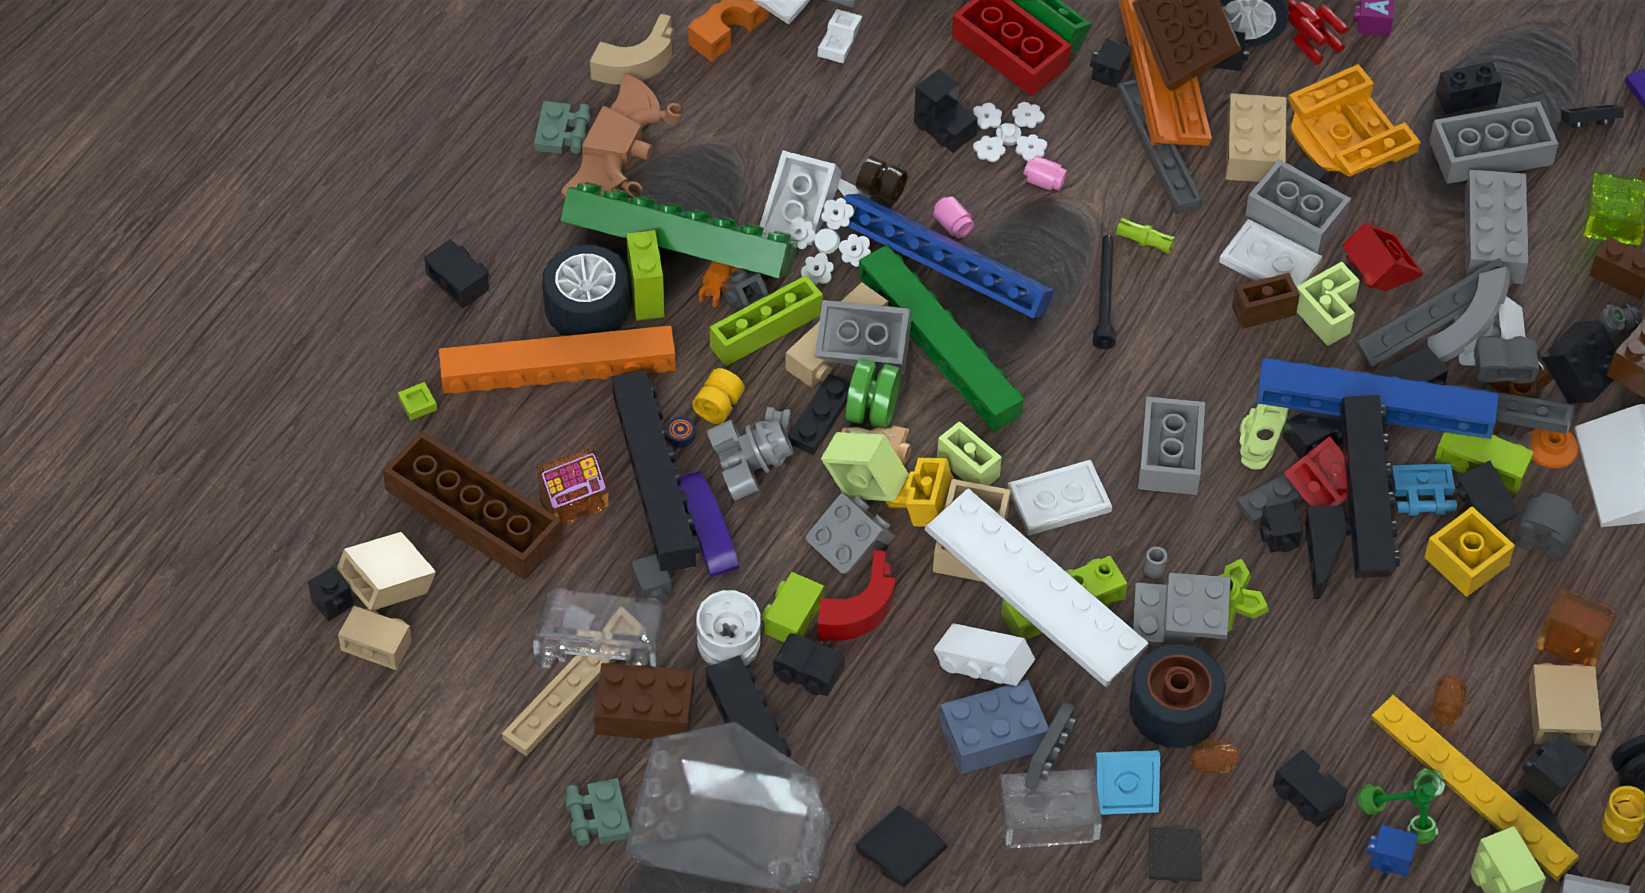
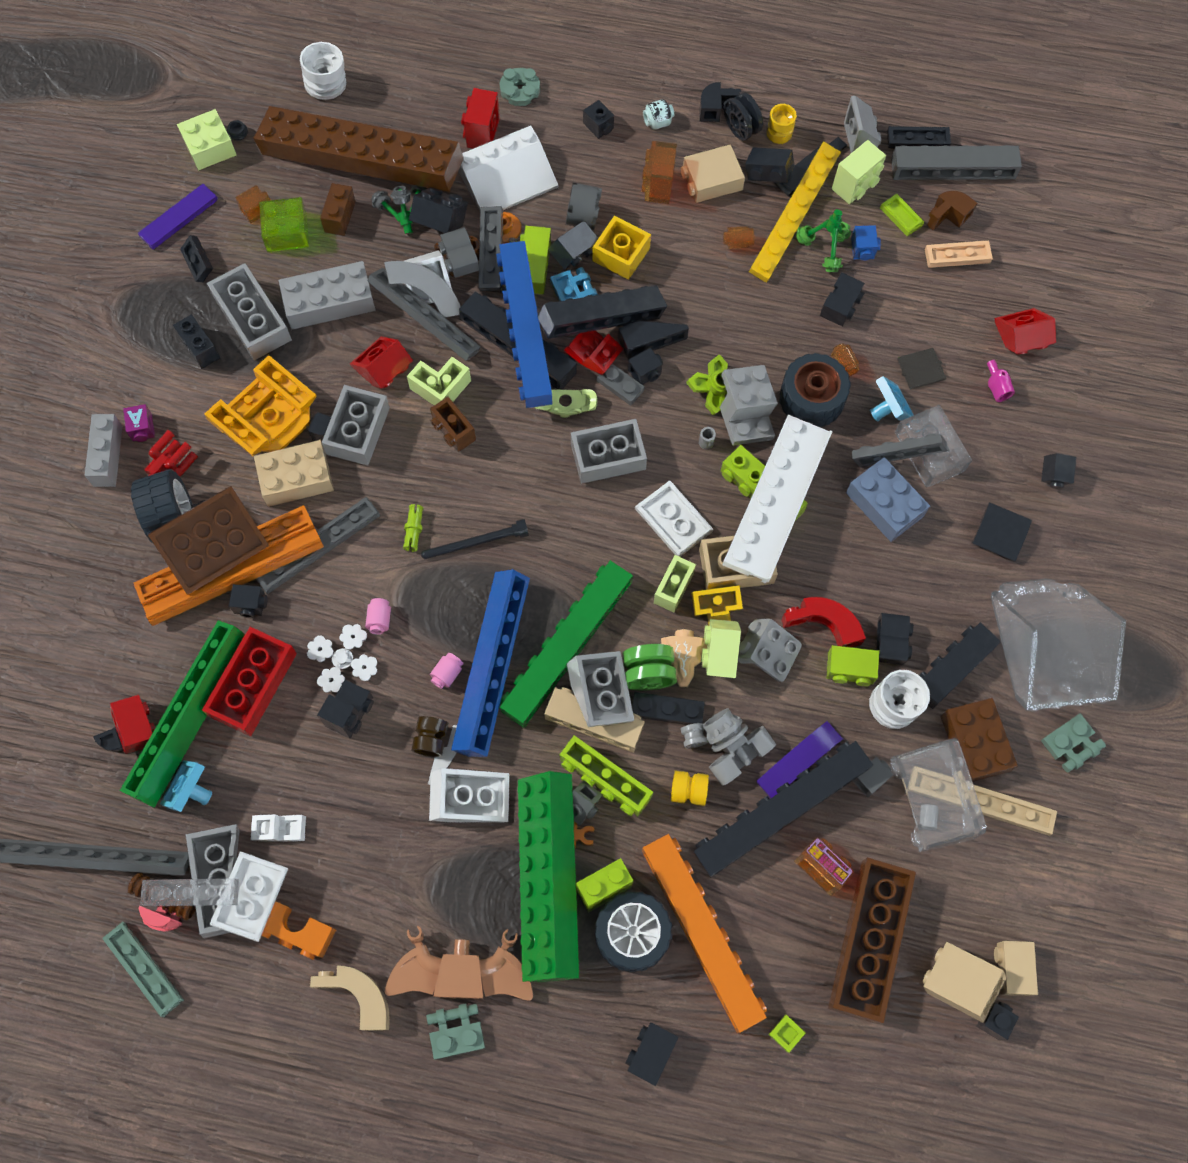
camera: 110 degrees left, 15 degrees up
dark blue tile [667,417,696,447] -> none
white plant [784,198,871,285] -> none
white brick [933,623,1035,686] -> none
white tile [1219,219,1323,287] -> none

